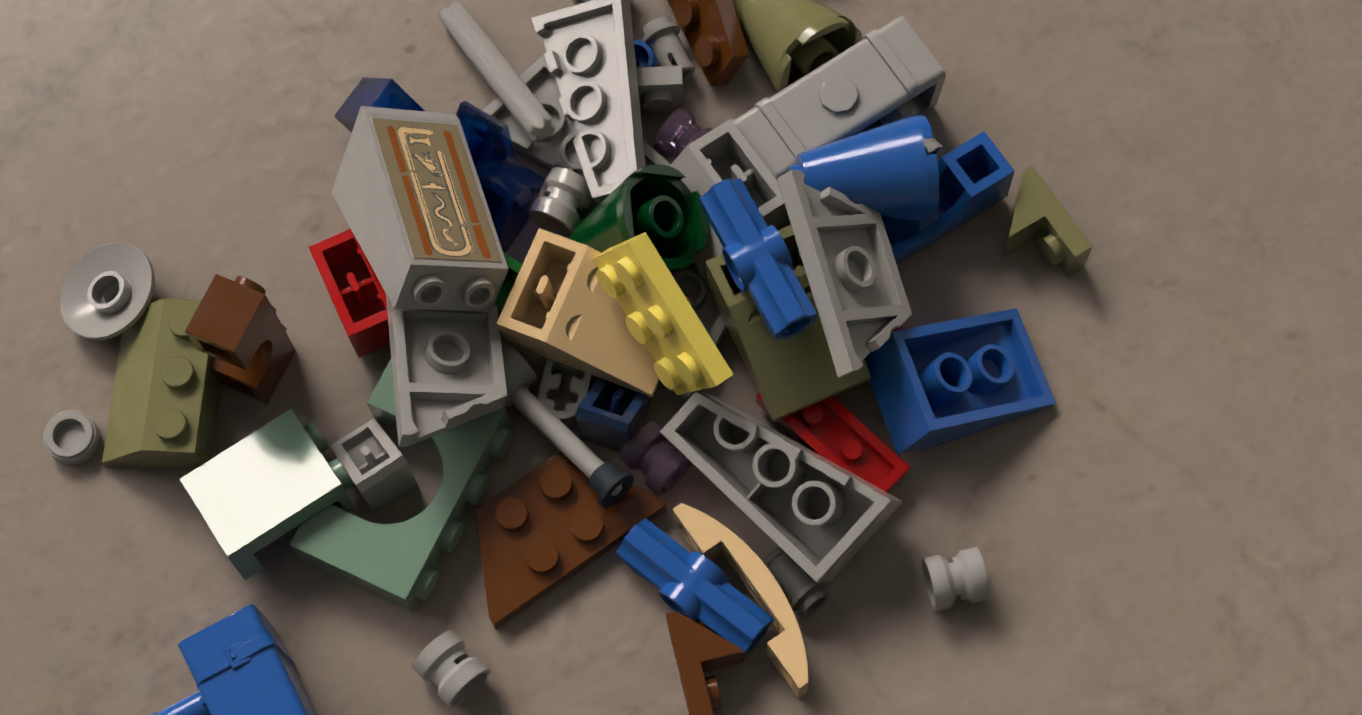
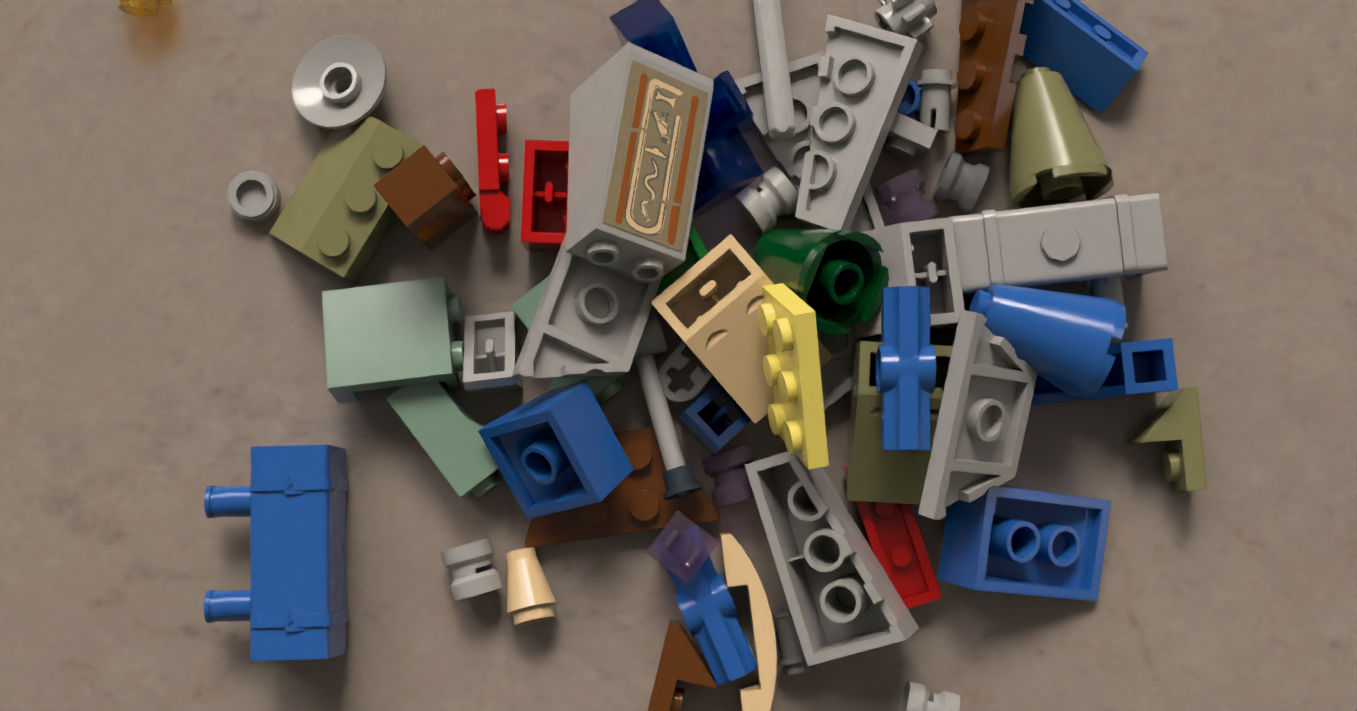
camera: 25 degrees right, 15 degrees up
none -> red hinge [475,89,511,236]
none -> blue slope [478,380,634,519]
none -> tan cone [505,547,557,626]
none -> clear purple tile [646,510,719,584]
none -> dark grey wheel [932,151,990,213]

